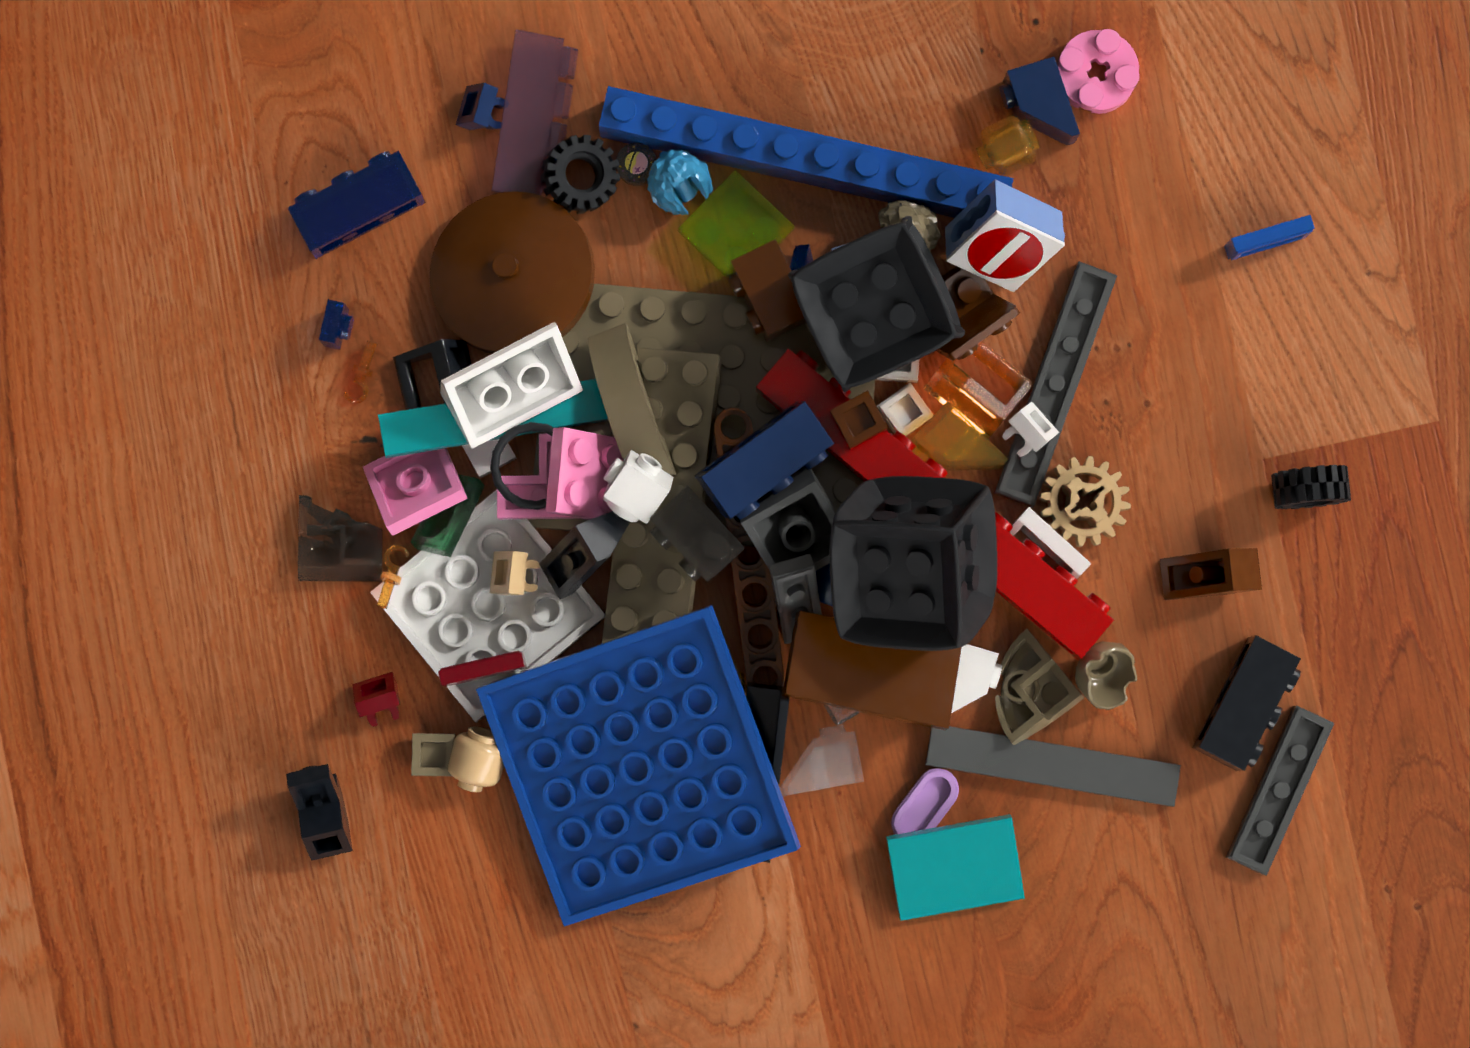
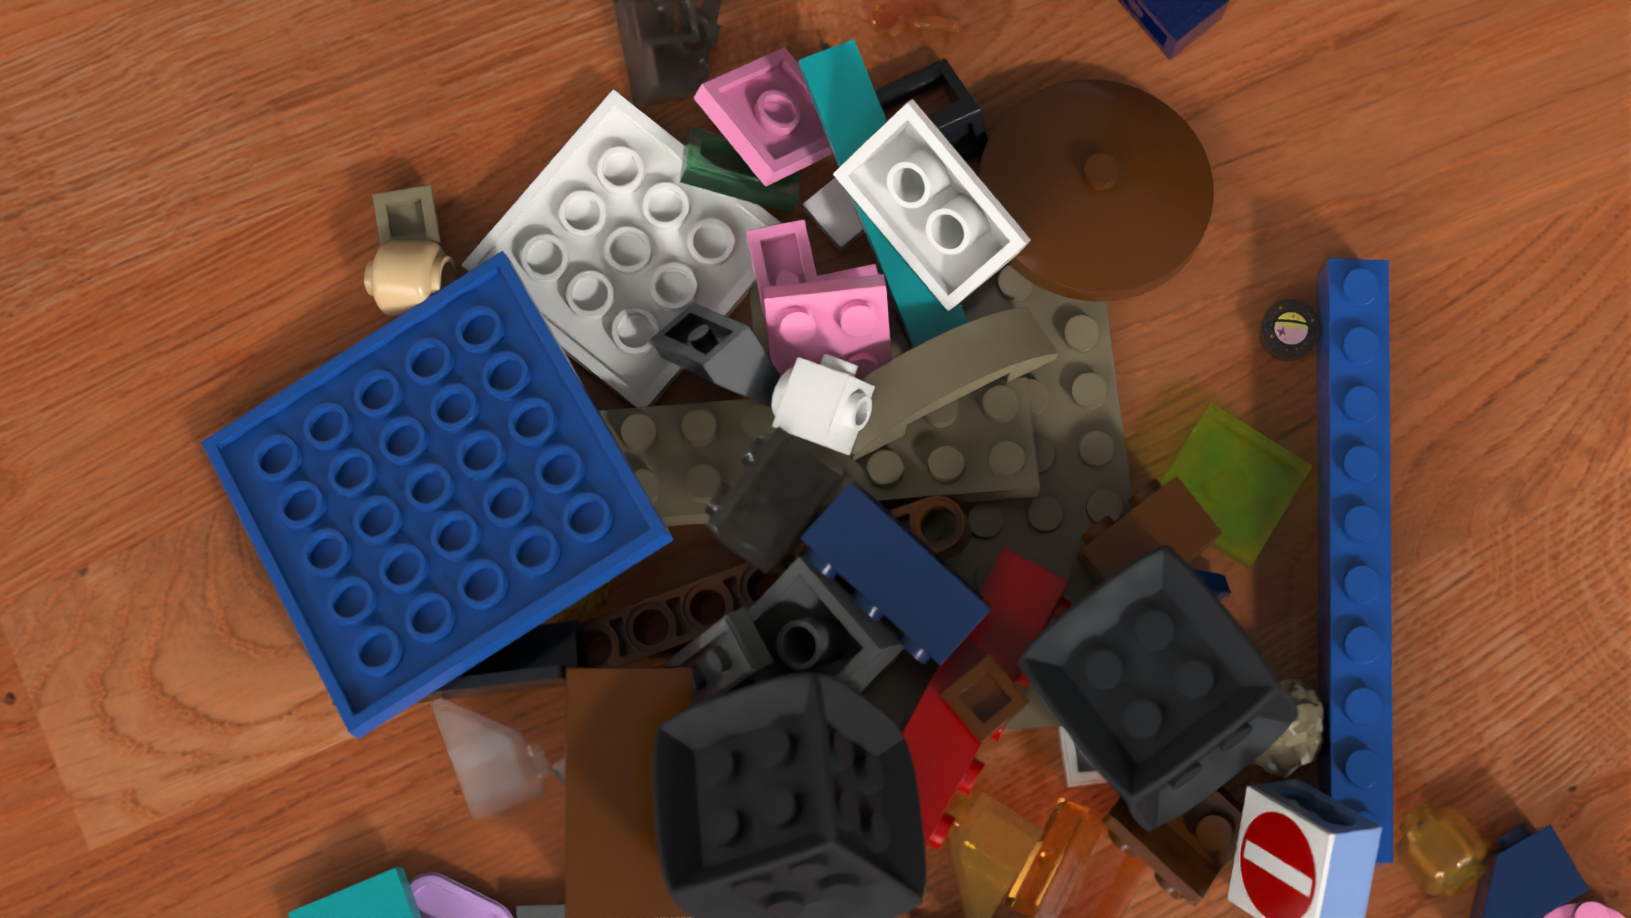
camera: 85 degrees right, 5 degrees down
black brick [286,764,353,861] -> none
dark red tile [352,672,400,727] -> none
clear orange hand [377,545,409,609] -> none
dark red tile [438,651,527,687] -> none
dark blue tile [456,83,509,130] -> none
tan tile [489,551,540,595] -> none
black piece [490,422,554,510] -> none
windscreen [491,29,579,195] -> none
black tyre [540,135,620,214] -> none
dark azure piece [647,149,713,215] -> none
tile [877,383,934,437] -> none

